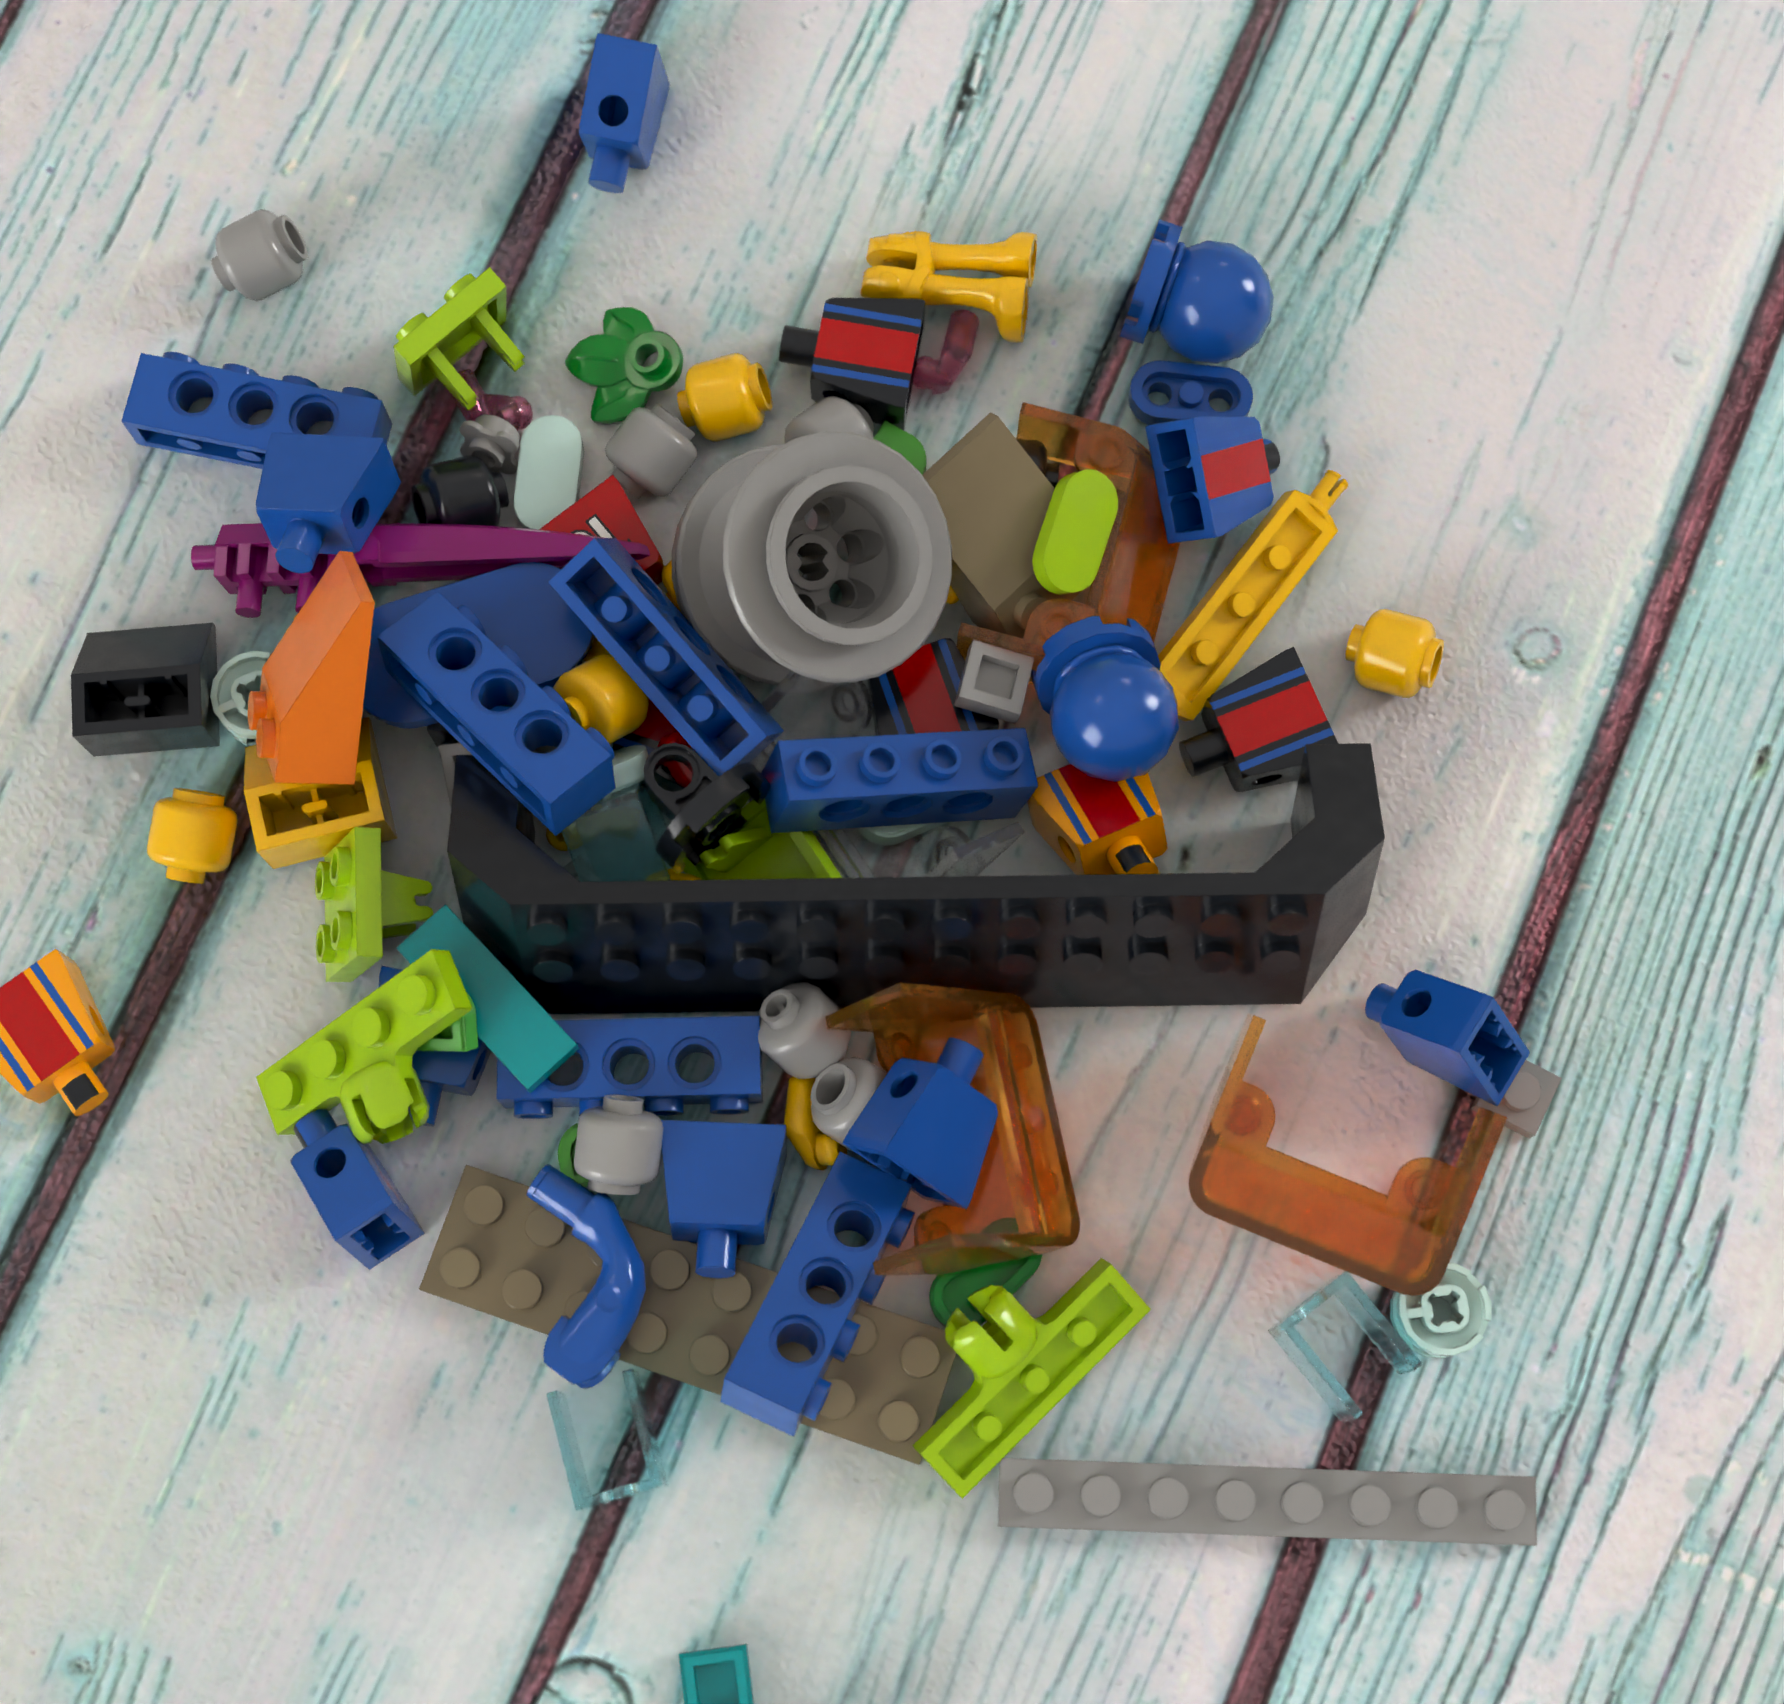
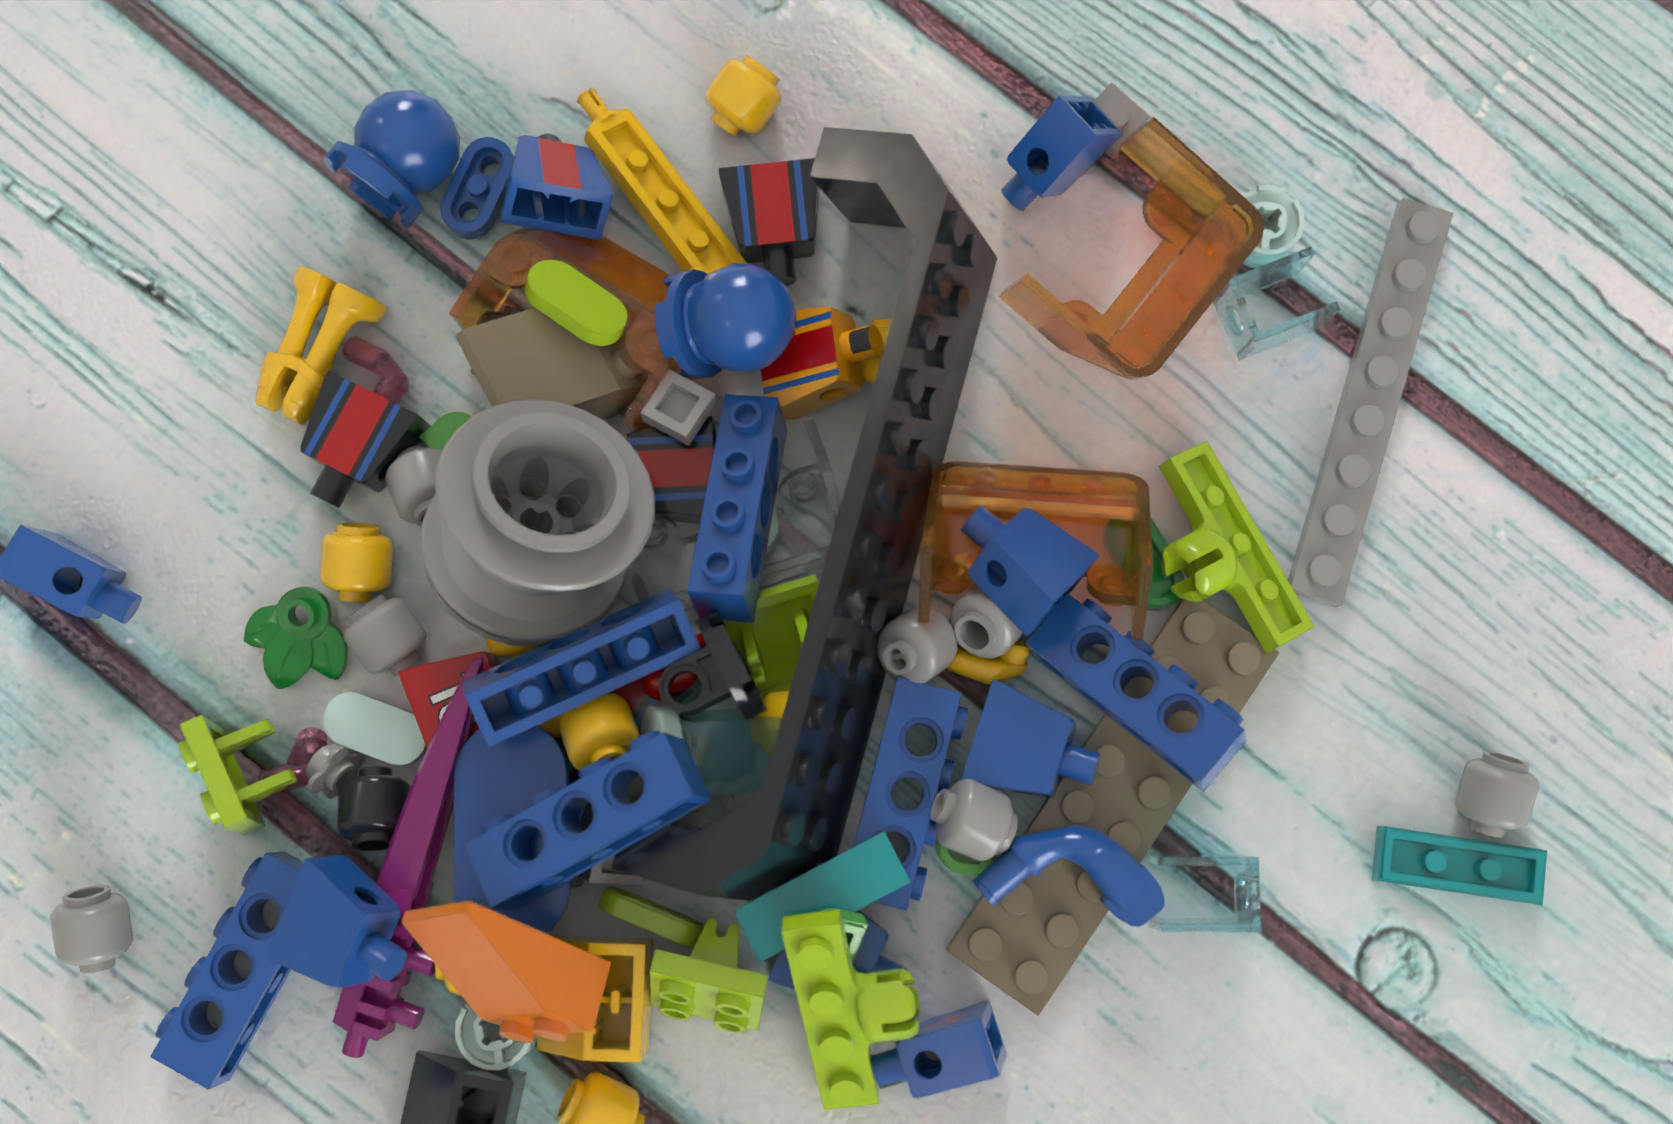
camera: 70 degrees left, 5 degrees up
none -> lime tile [597,886,705,948]

